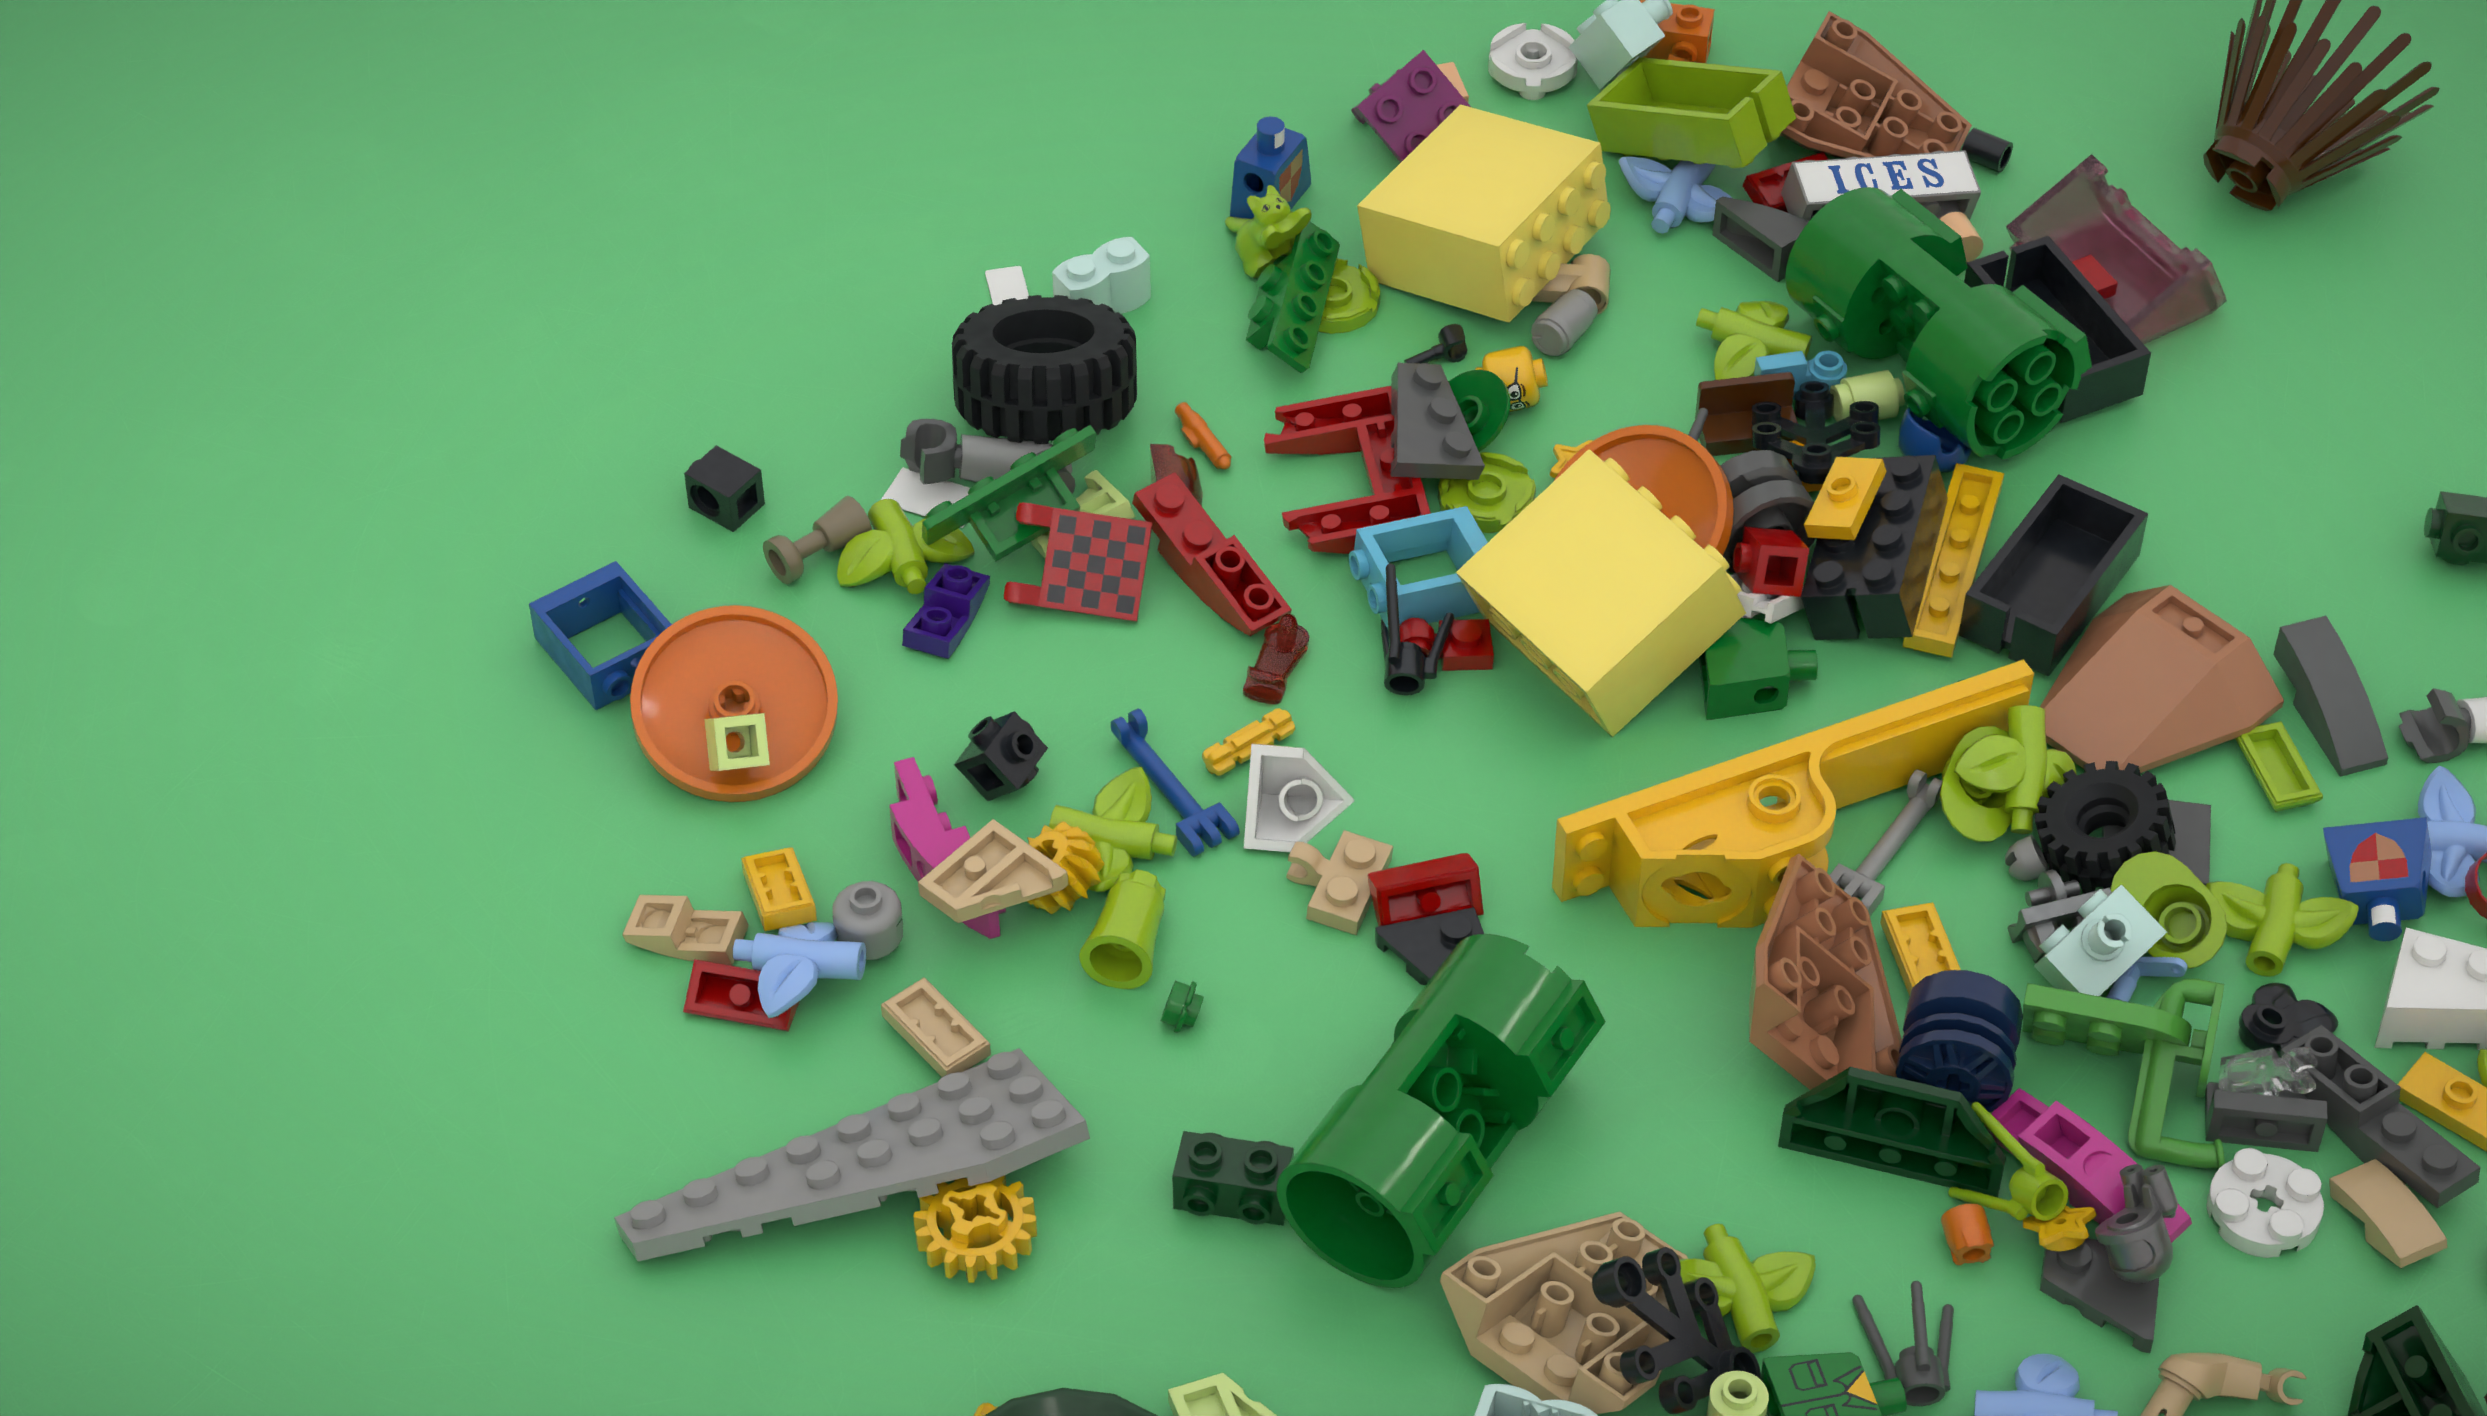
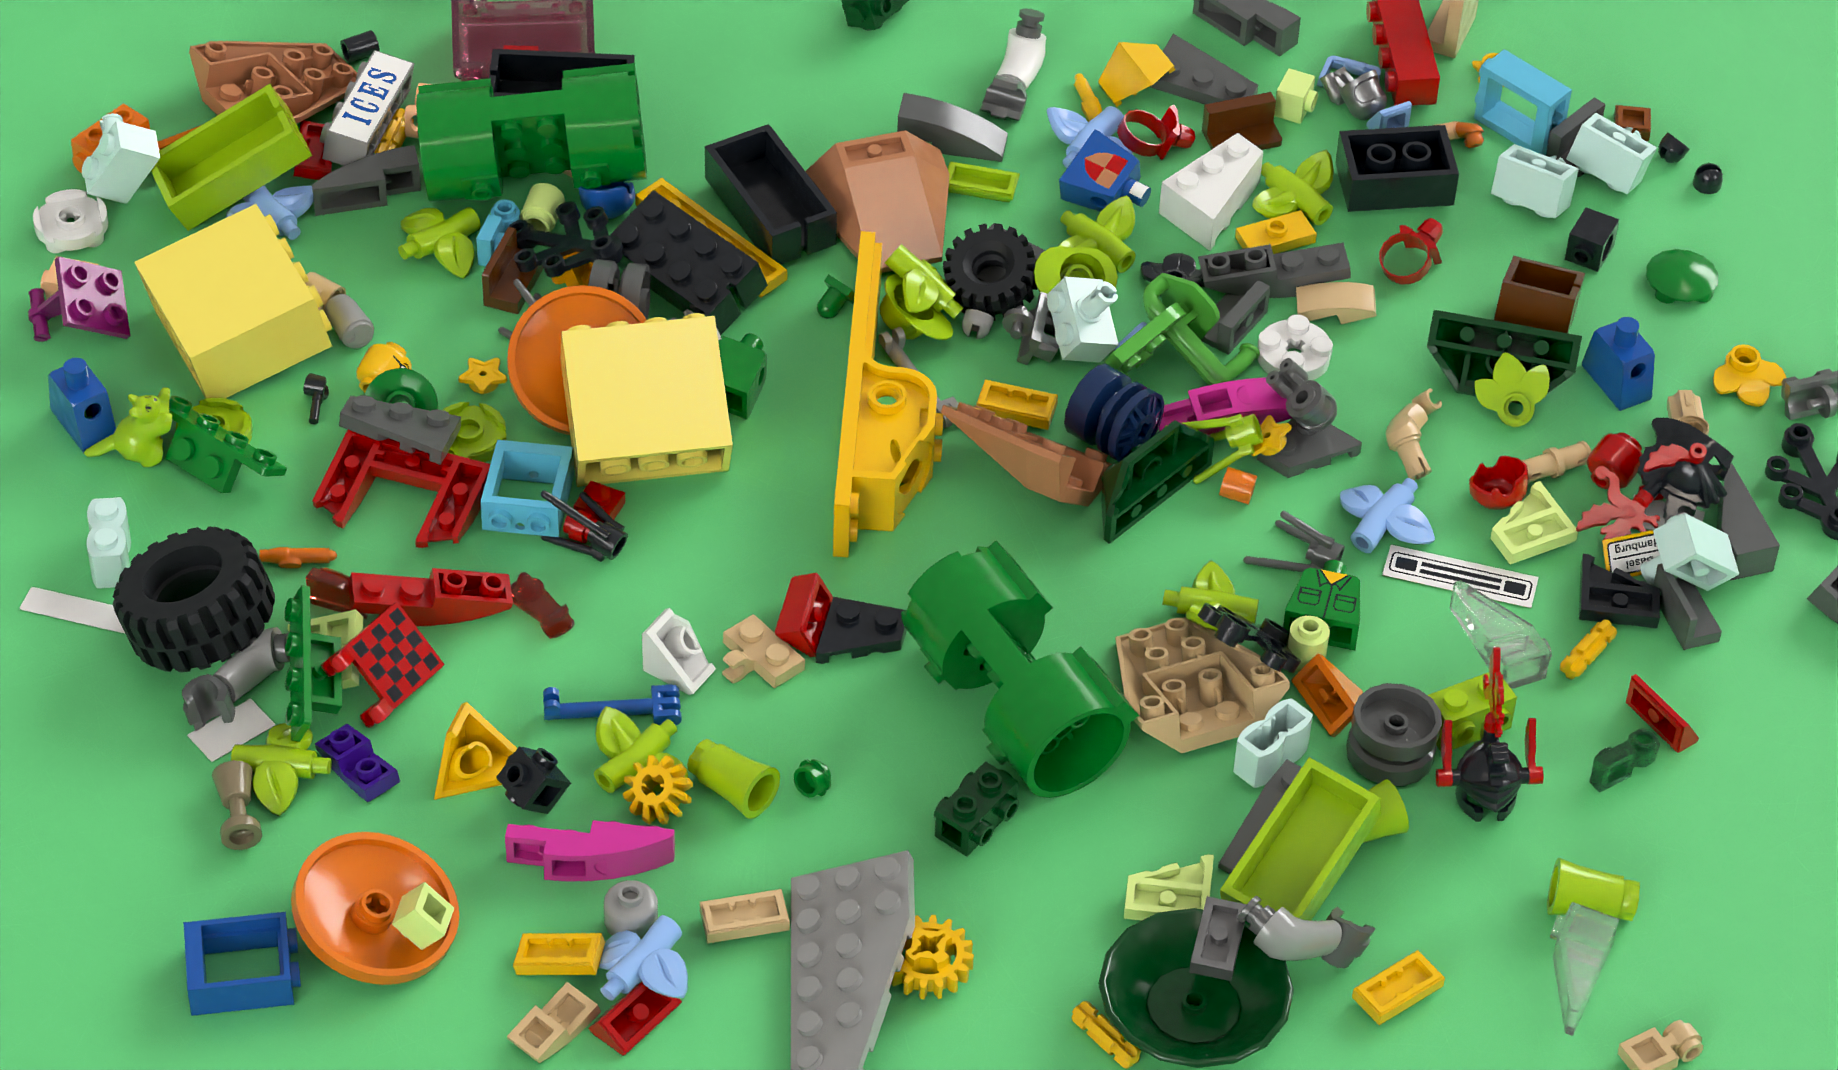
camera: 65 degrees left, 0 degrees up
brick [684,445,765,532] -> none
tan wing [918,819,1069,923] -> none
yellow axle [1202,708,1295,776] -> none
red brick [1733,527,1809,597] -> none
yellow plate [1804,457,1887,540] -> none
clear plate [2218,1047,2318,1096] -> none
none -> yellow slope [434,702,518,800]

